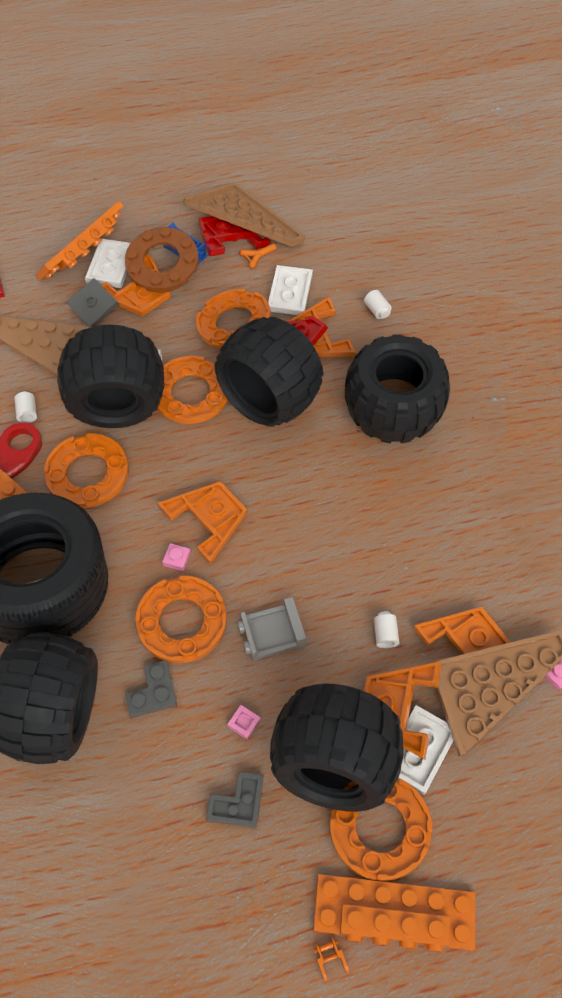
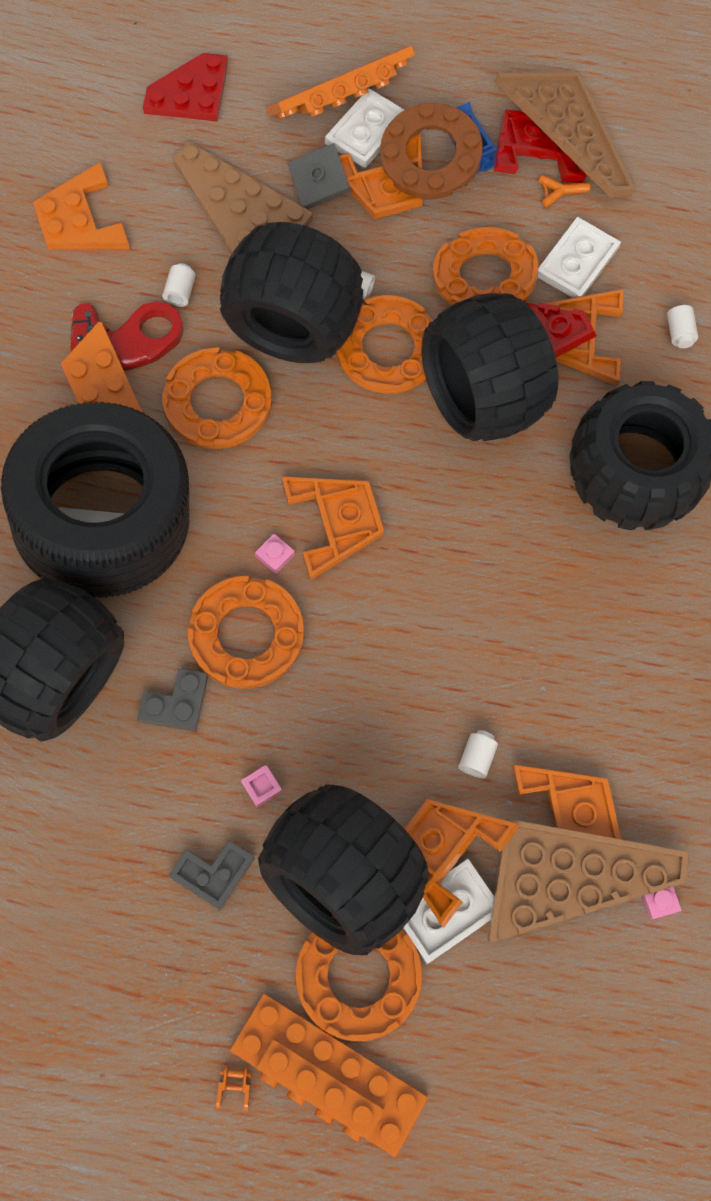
camera: 20 degrees right, 10 degrees up
light grey panel [237,597,306,661] -> none

